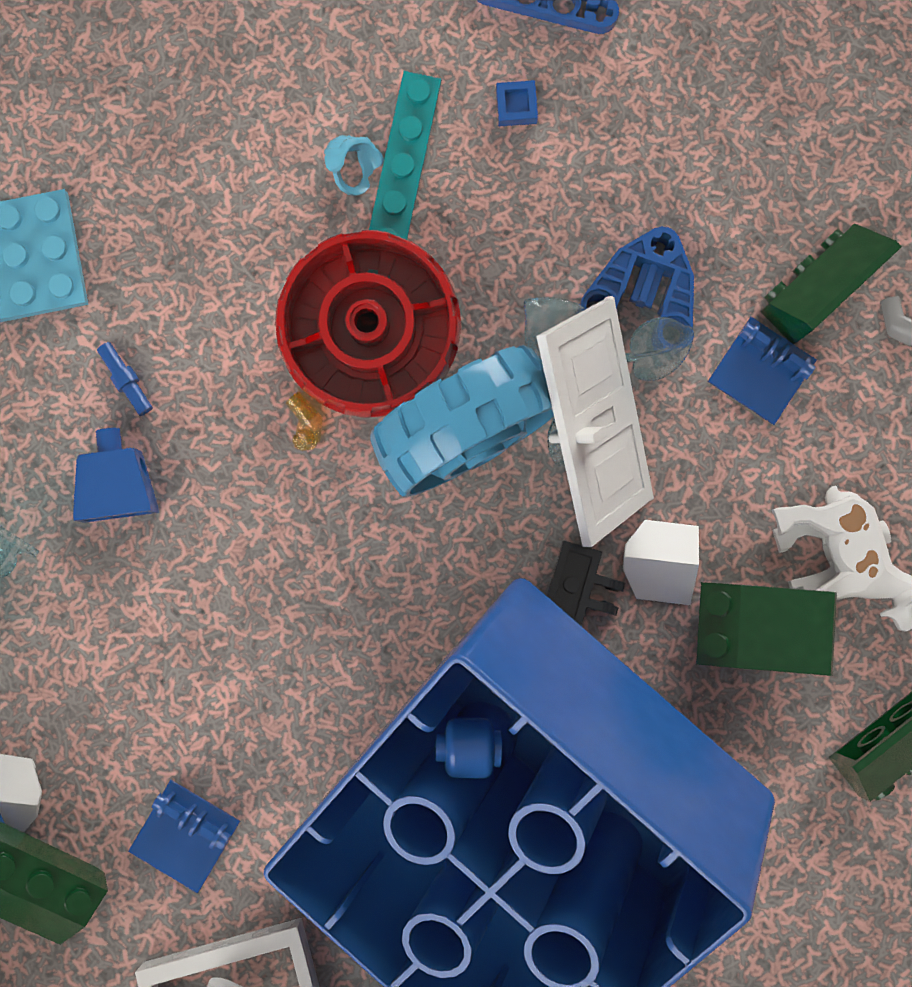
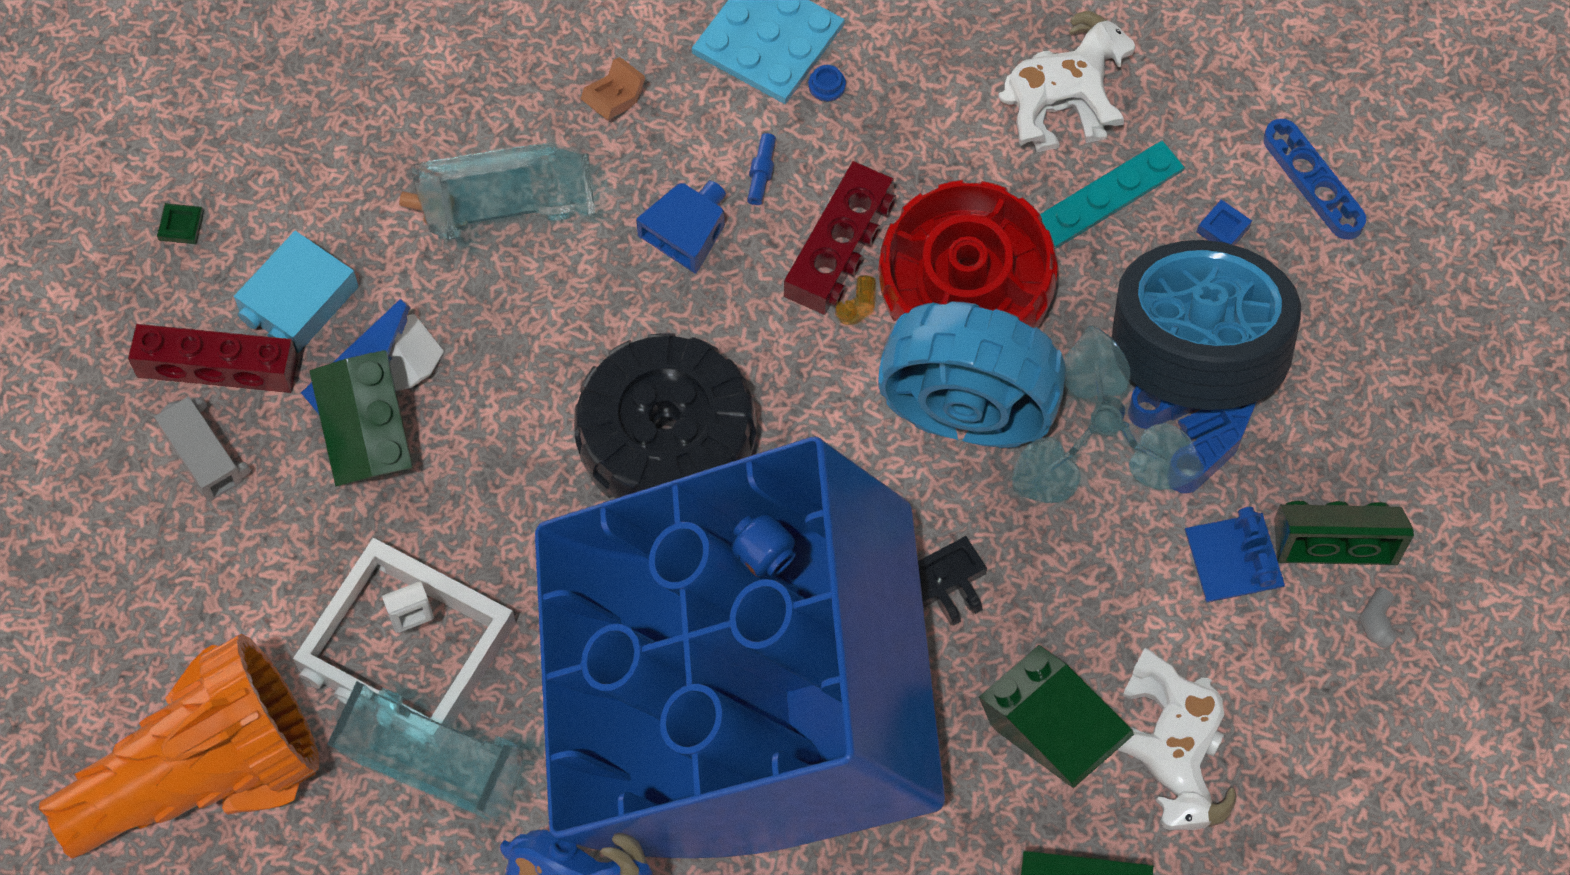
camera: 45 degrees right, 20 degrees down
blue hinge [128,780,240,893] -> none
medium azure piece [324,135,384,196] -> none
white door [536,296,654,547] -> none
white slope [622,520,699,605] -> none
none -> black wheel [574,333,757,499]
none -> dark red brick [784,161,897,315]
none -> blue plate [808,65,846,101]
none -> white animal [998,11,1135,152]
none -> wheel [1111,240,1301,410]

